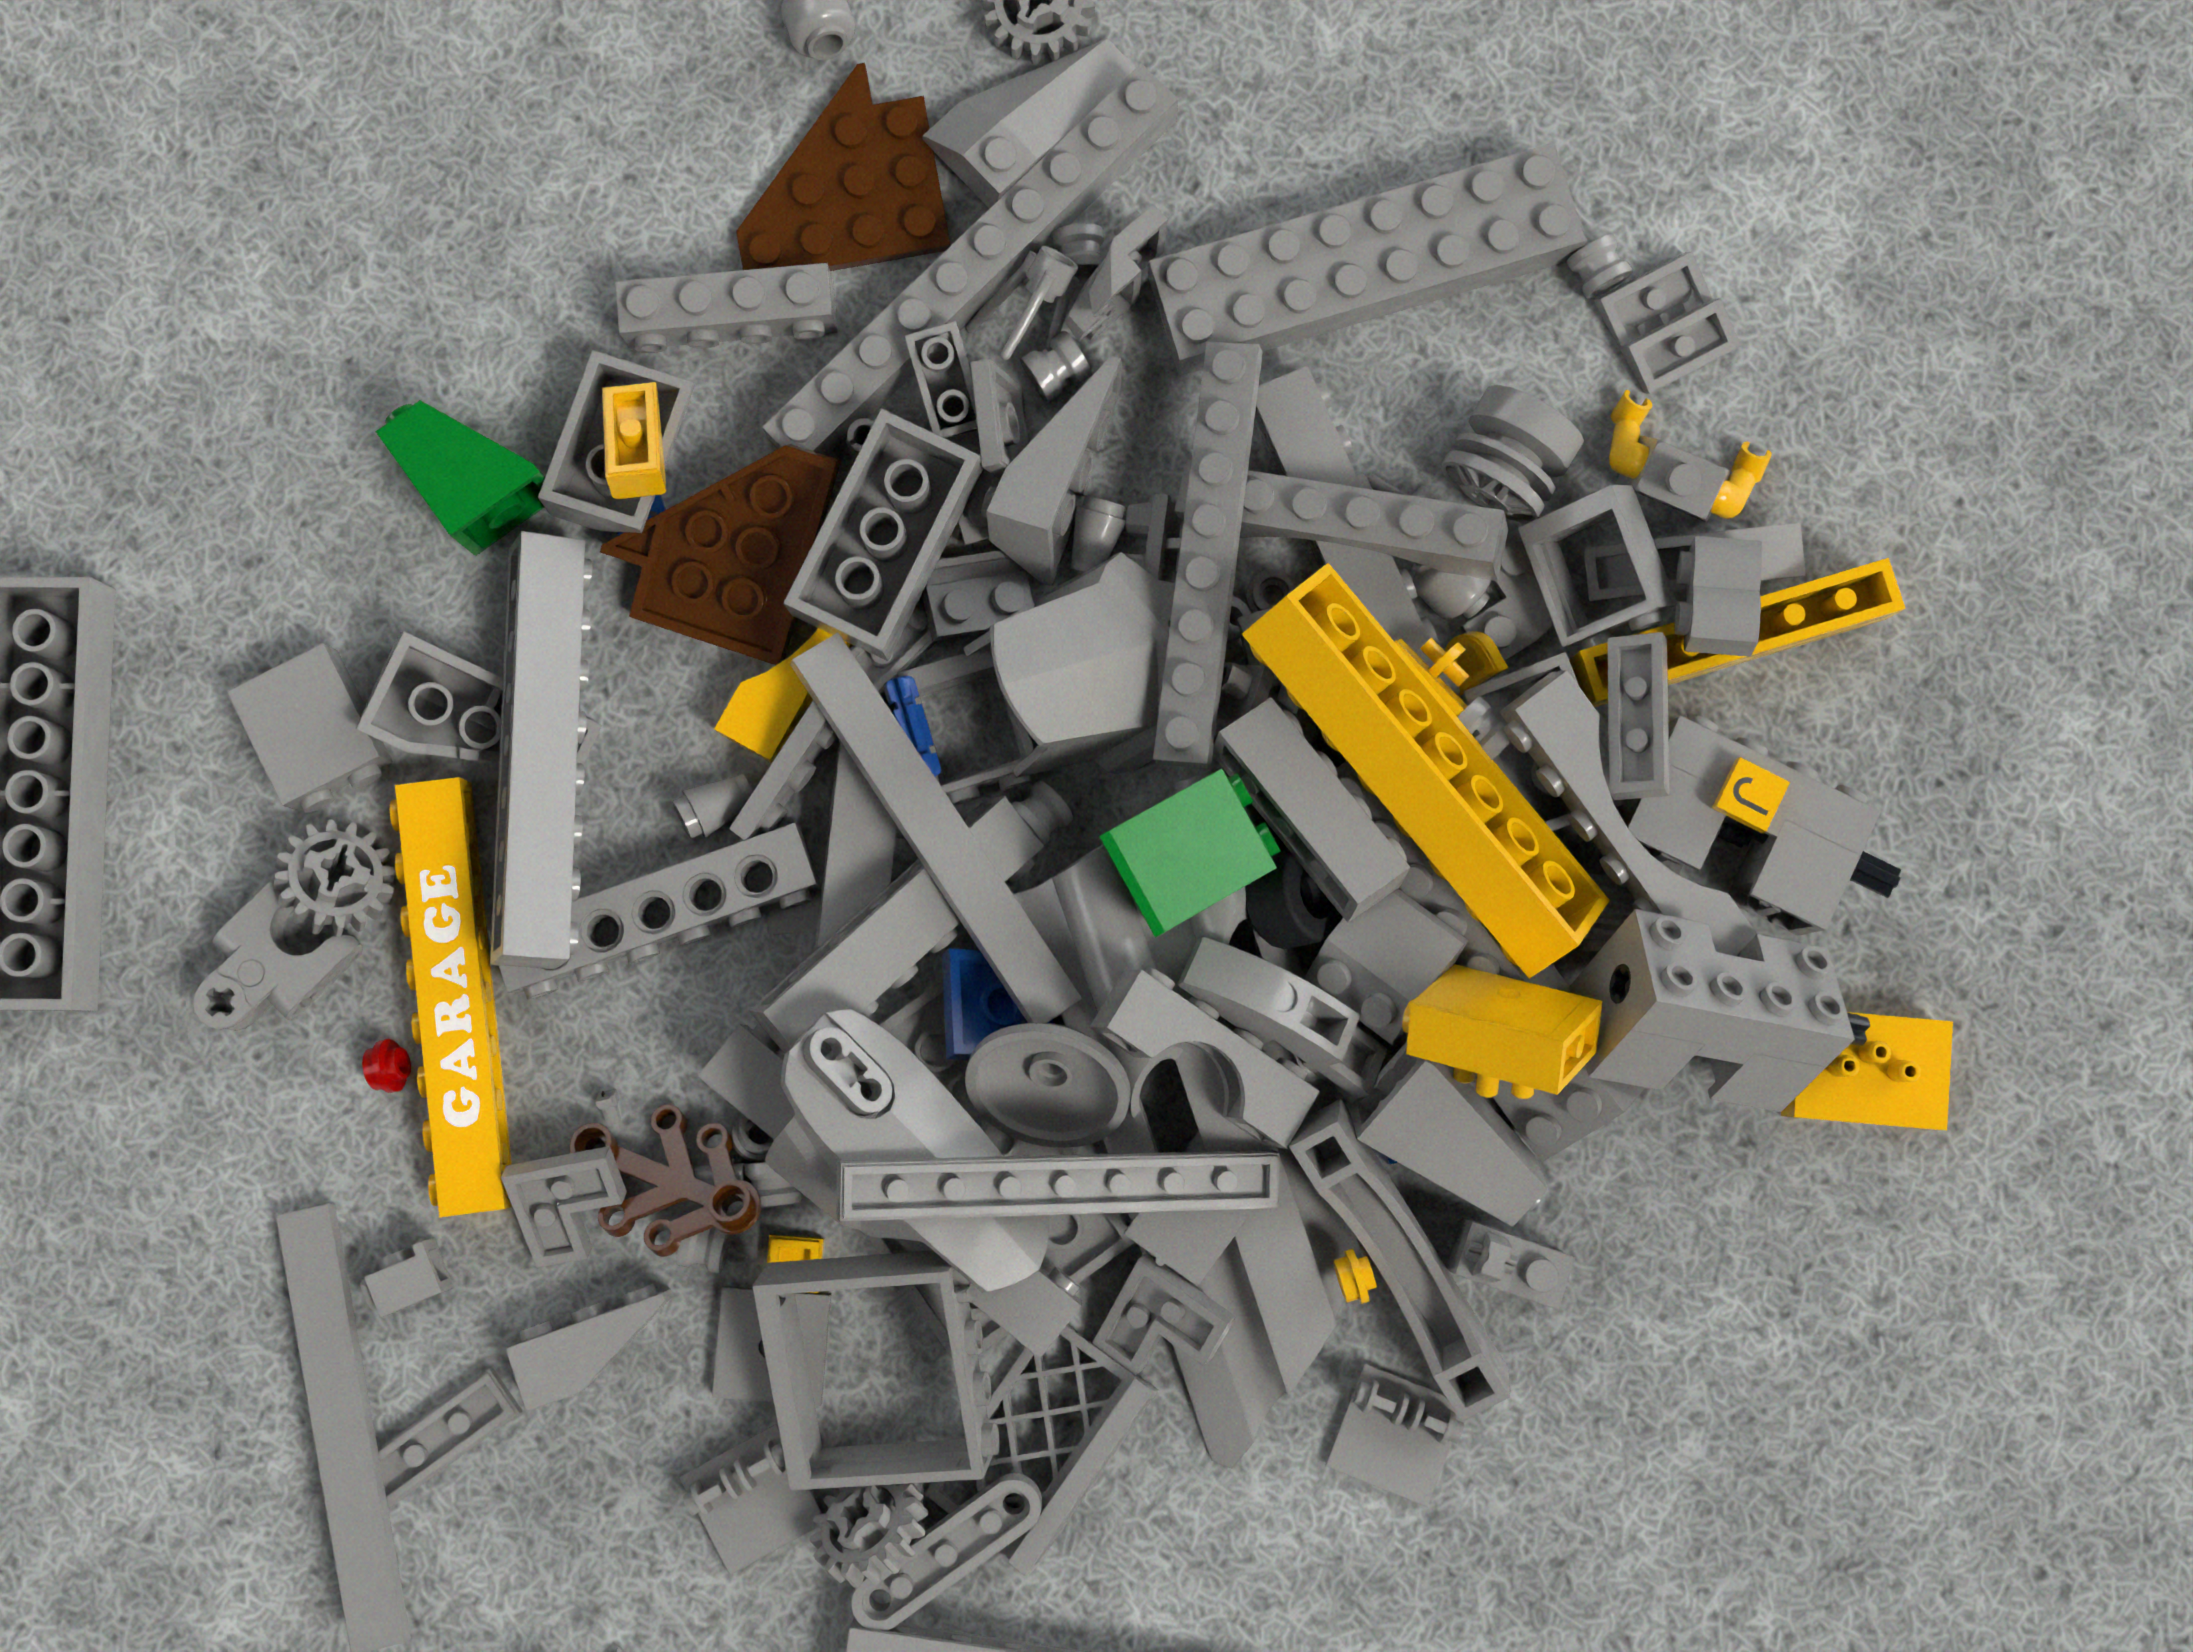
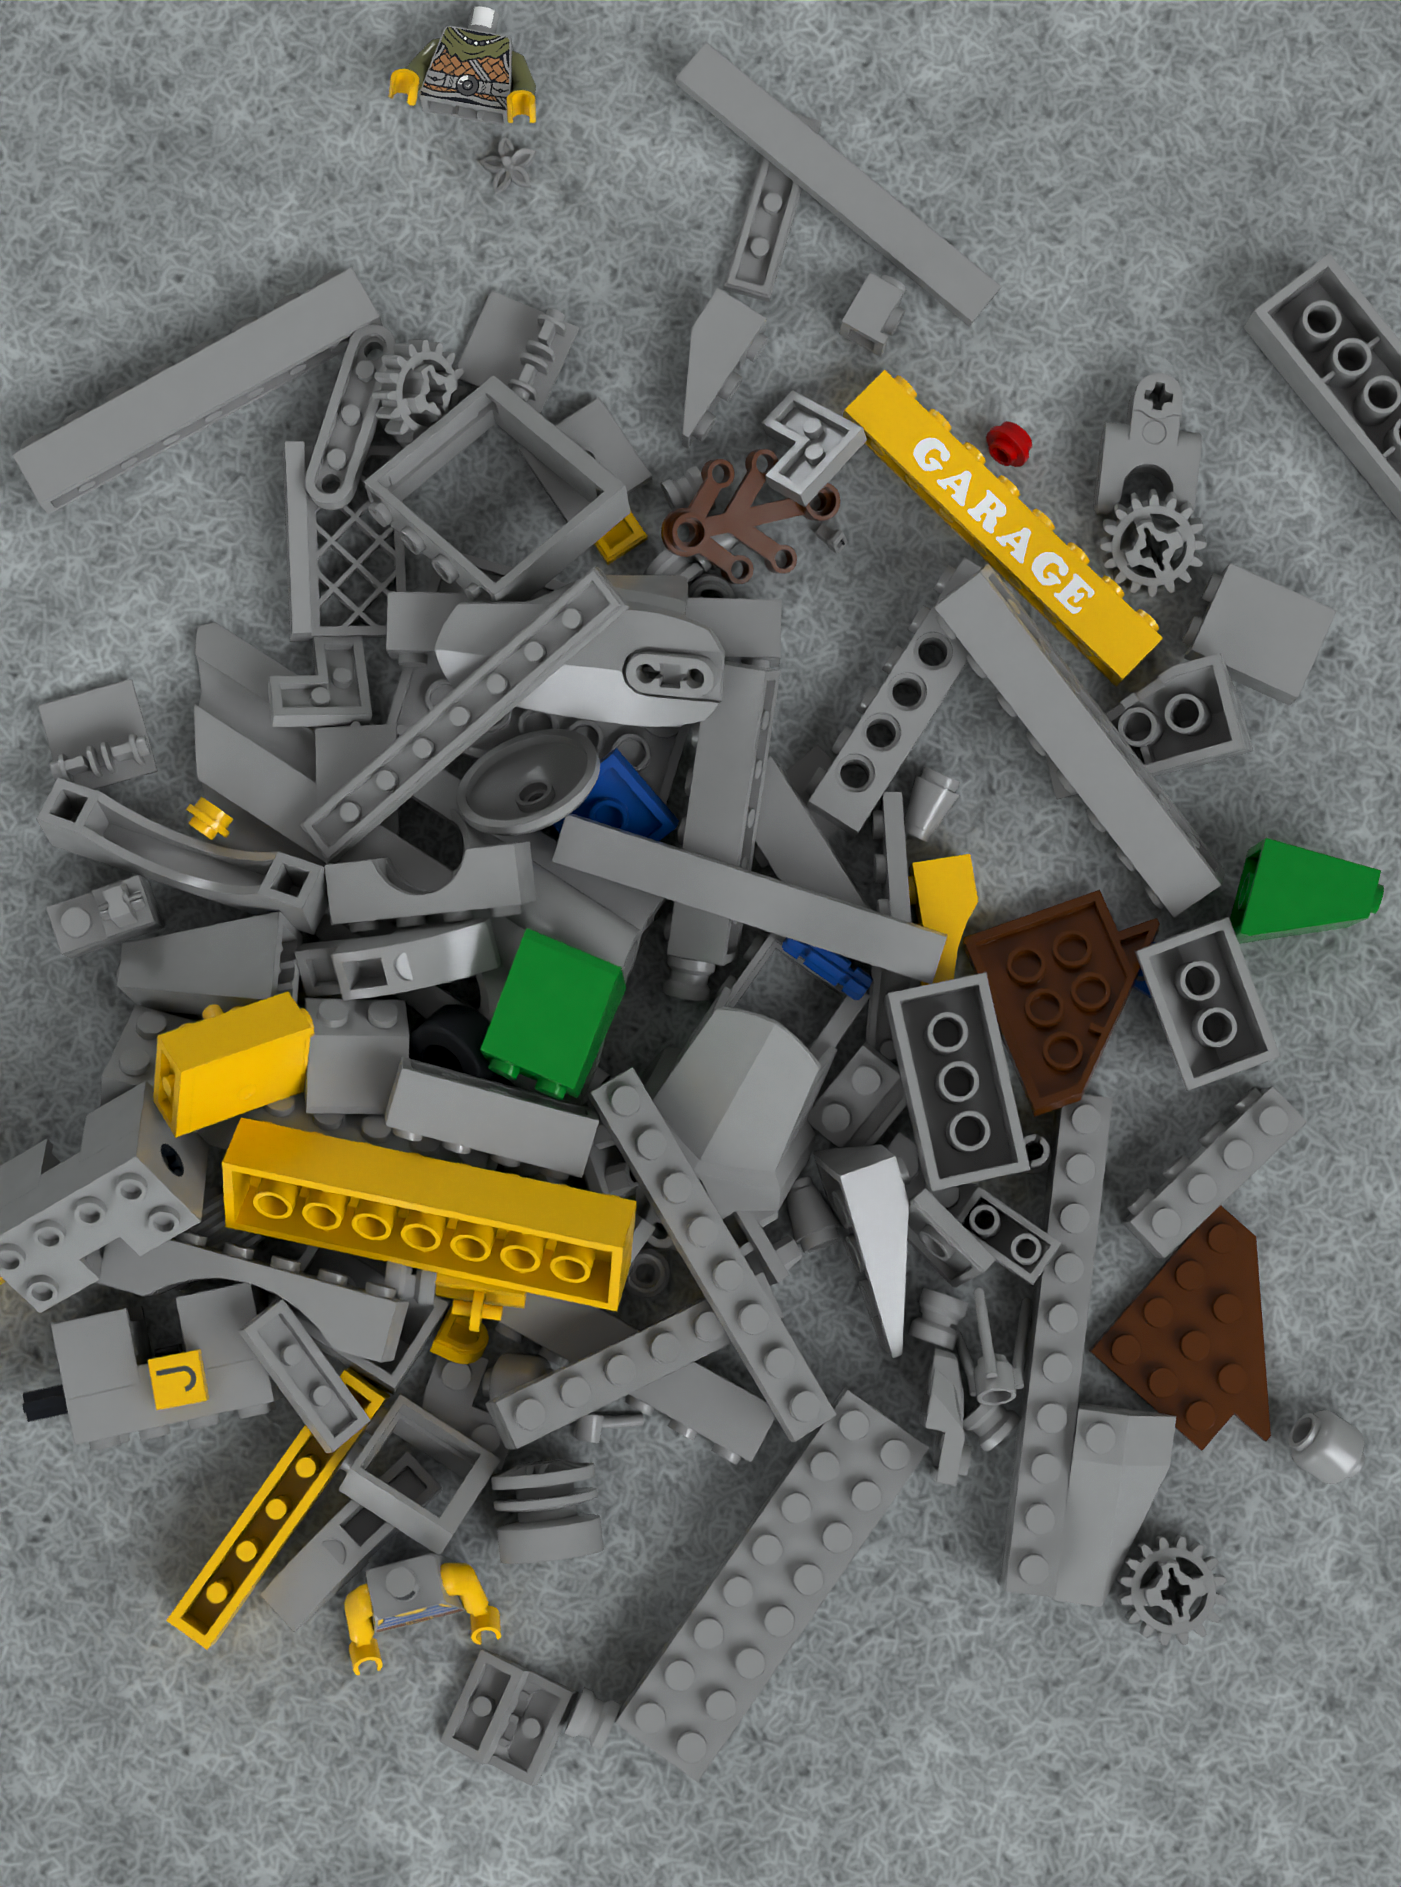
camera: 135 degrees right, 0 degrees up
yellow slope [602,382,666,499] -> none
light grey brick [1675,536,1762,657] -> none

